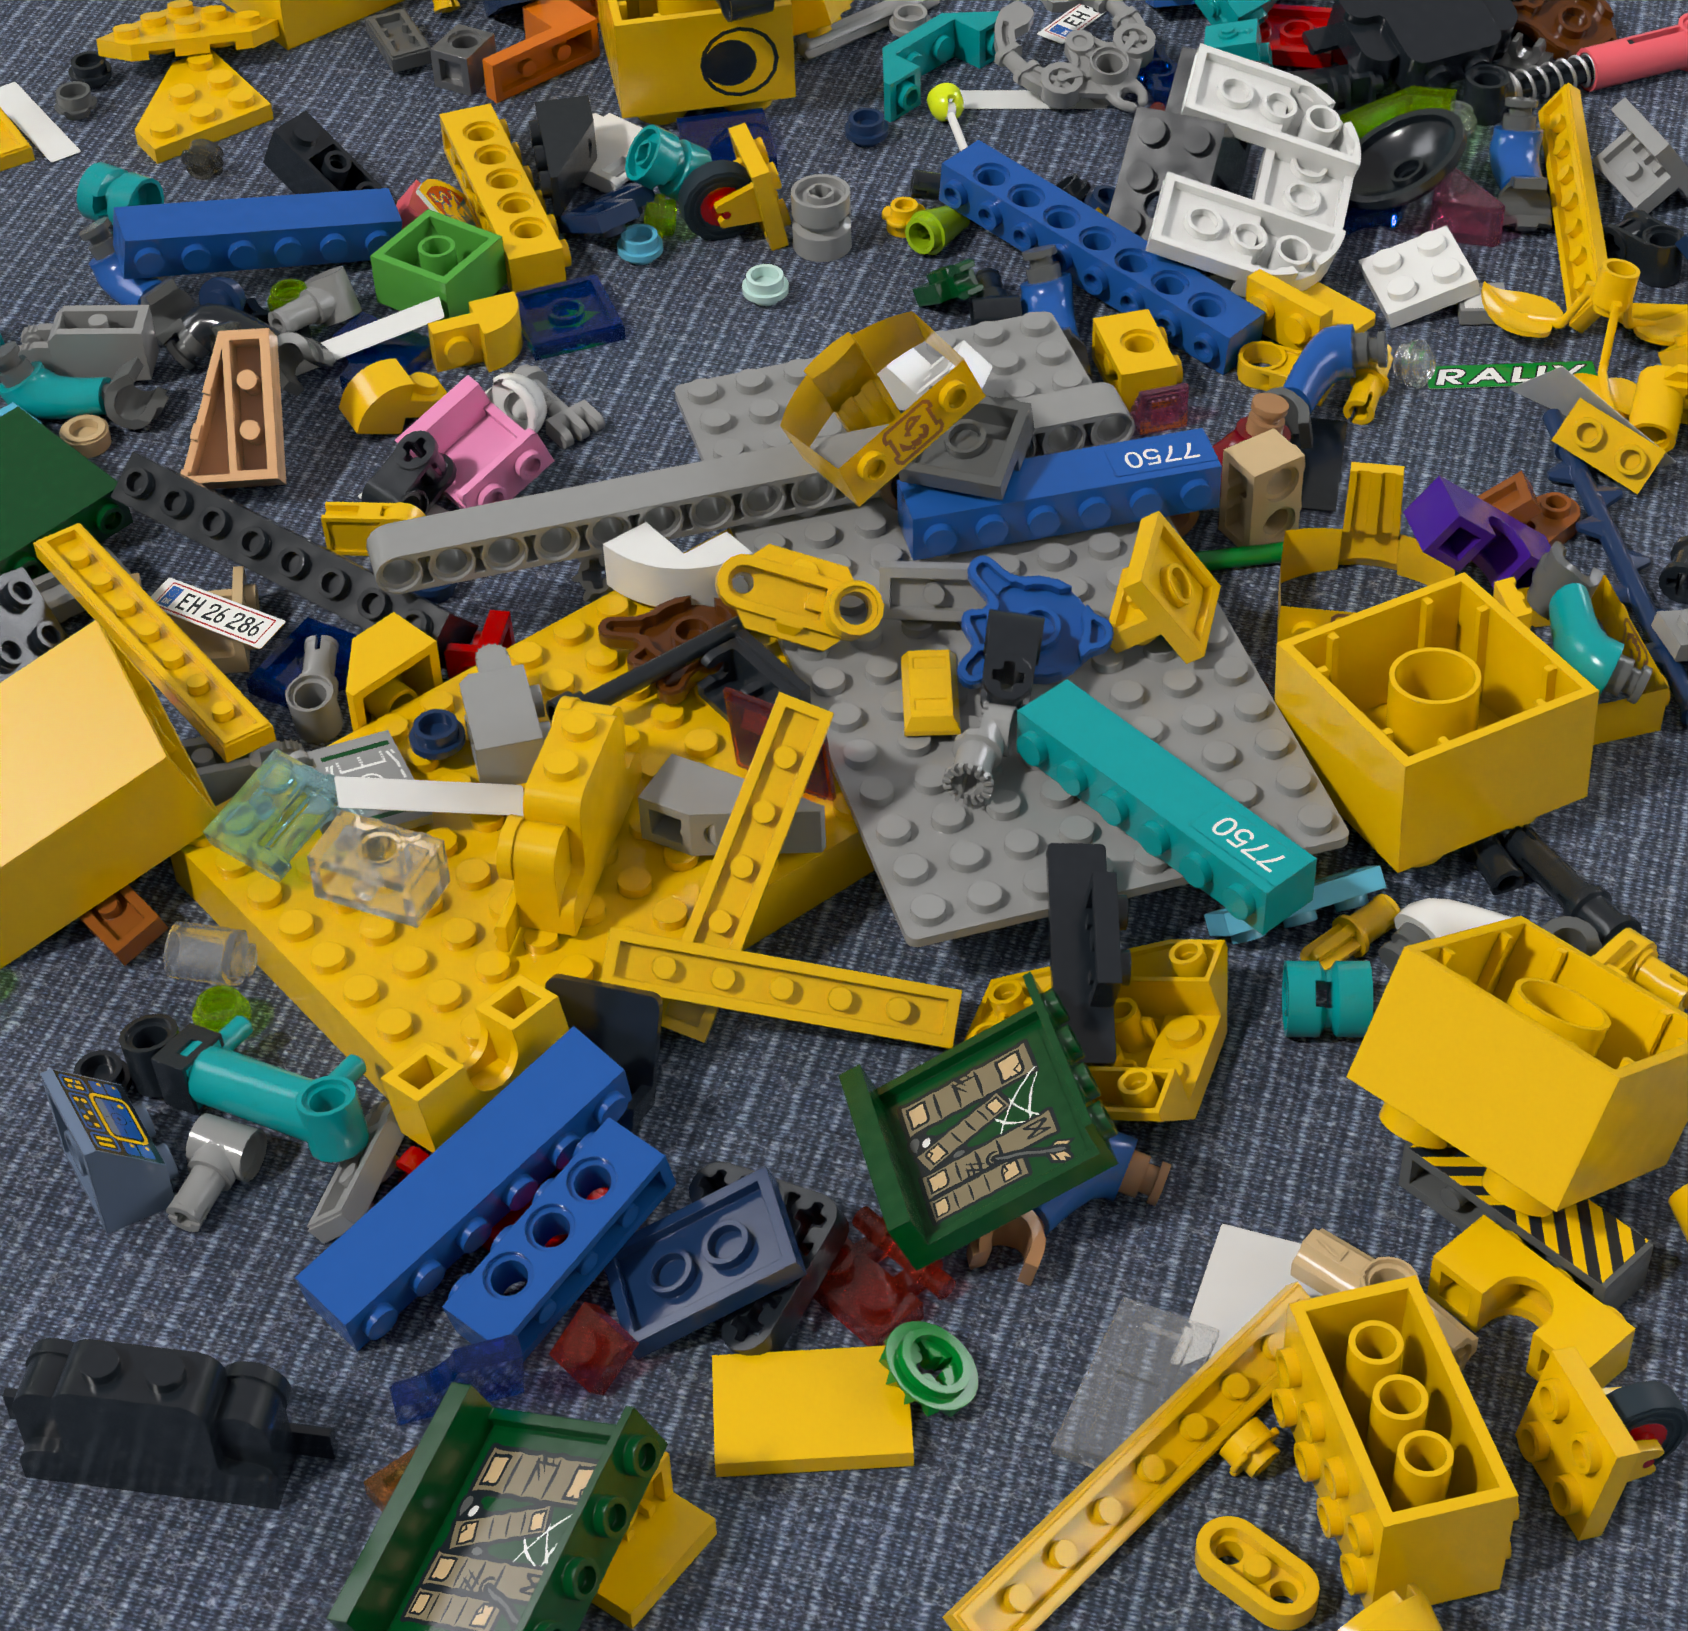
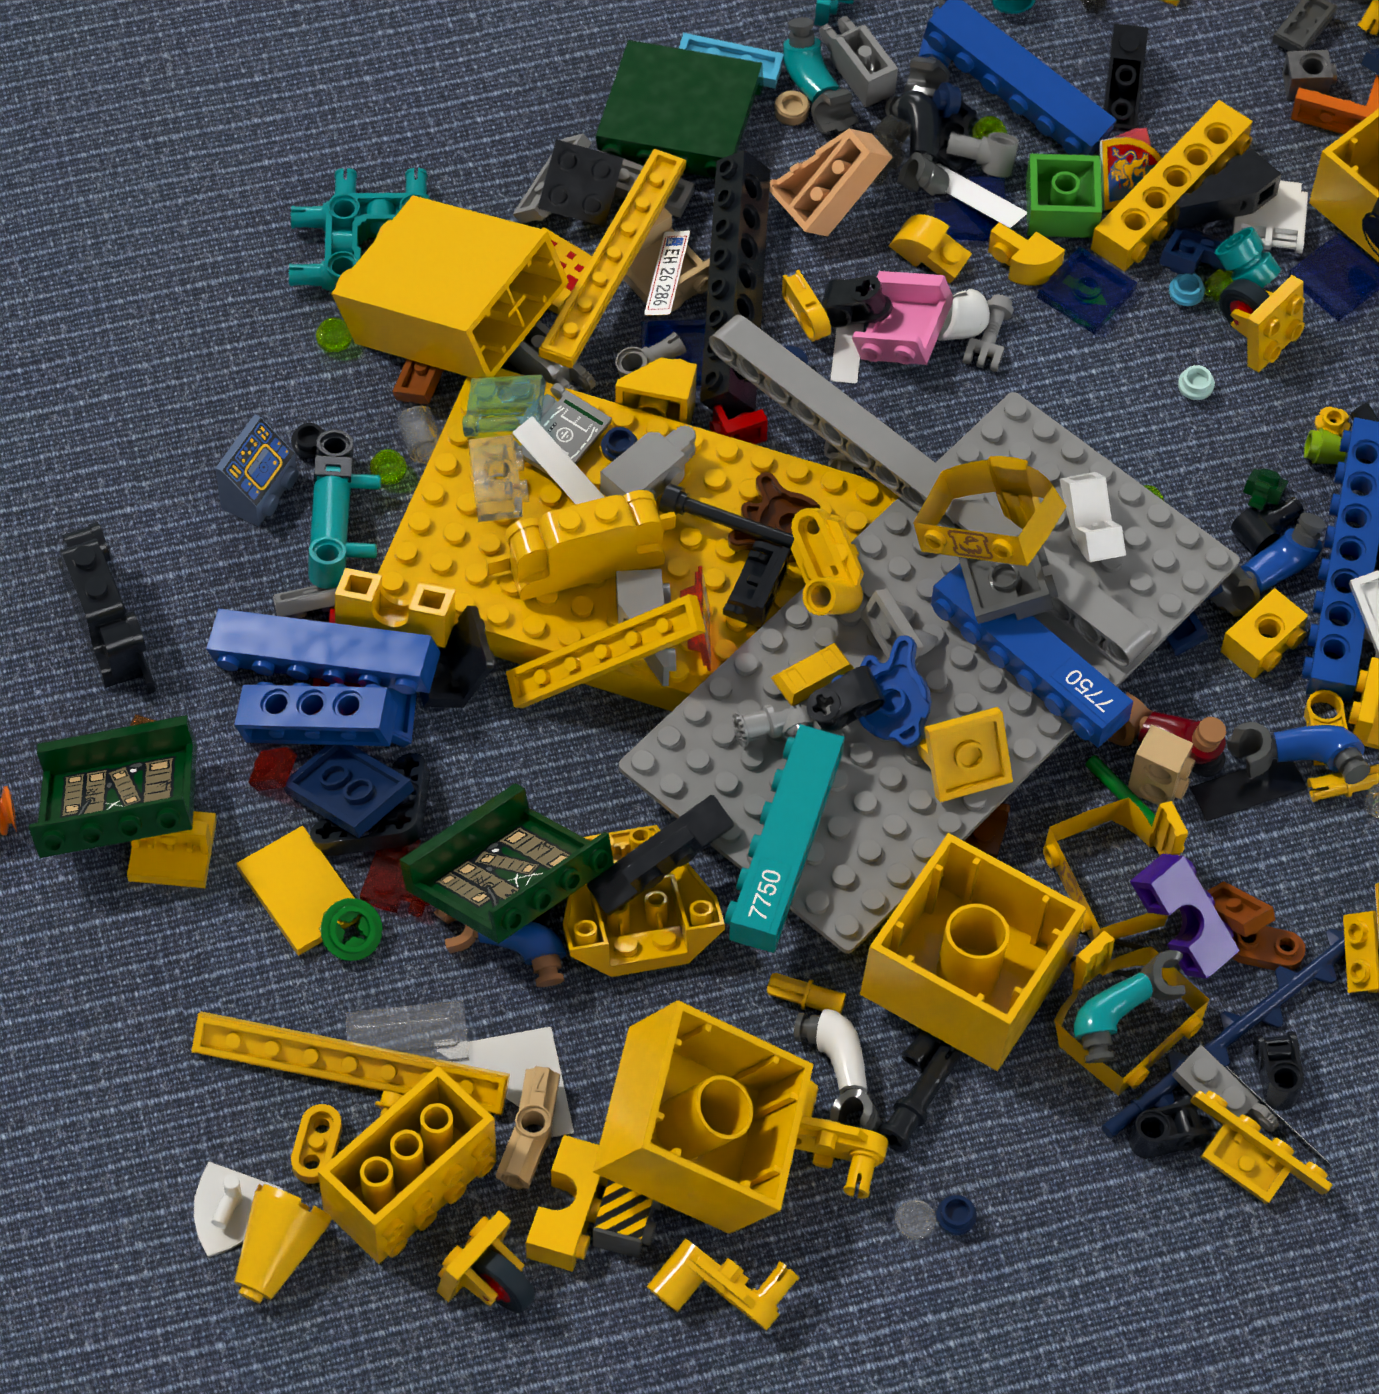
camera: 55 degrees right, 15 degrees up
light grey pin [166,1113,267,1232] -> none
clear blue tile [389,1334,524,1426] -> none
yellow plate [600,927,962,1049] -> none
white brick [603,522,753,607] -> none
light grey wheel [791,174,852,262] -> none
clear pink slope [1130,383,1189,435] -> none
medium azure plate [1204,865,1387,944] -> none
teal wheel [1282,961,1373,1037] -> none

